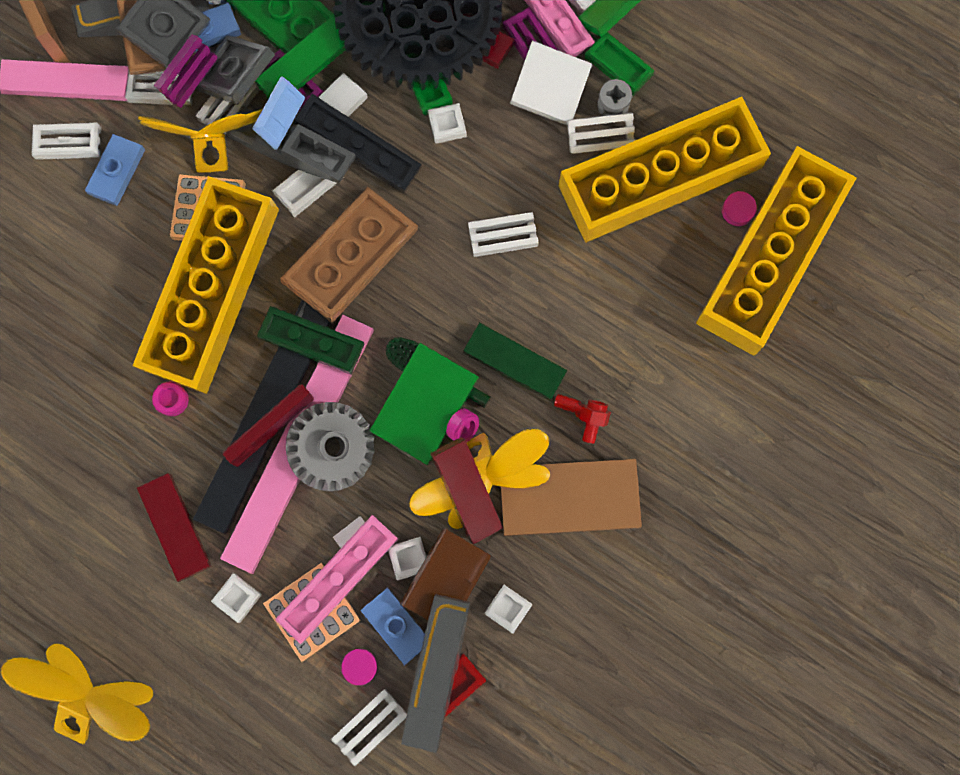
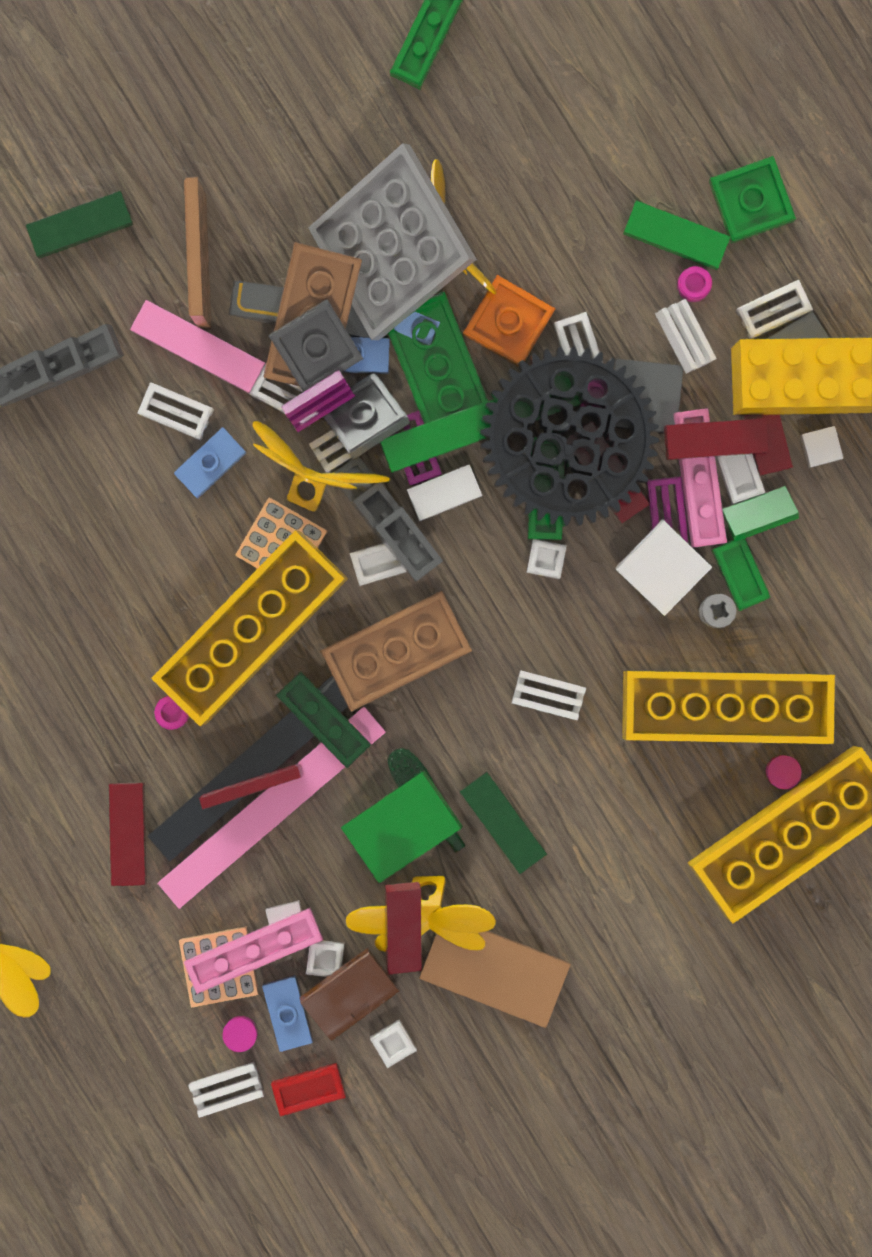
camera: 30 degrees right, 10 degrees up
white tile [211,573,262,623] -> none
light blue tile [252,77,305,150] -> none
light grey gear [286,402,375,491] -> none
black tile [294,94,422,194] -> none
dark grey slope [401,594,470,753] -> none
dark pink tile [446,408,479,442] -> none
red piece [554,394,611,444] -> none
white tile [567,113,635,154] -> none

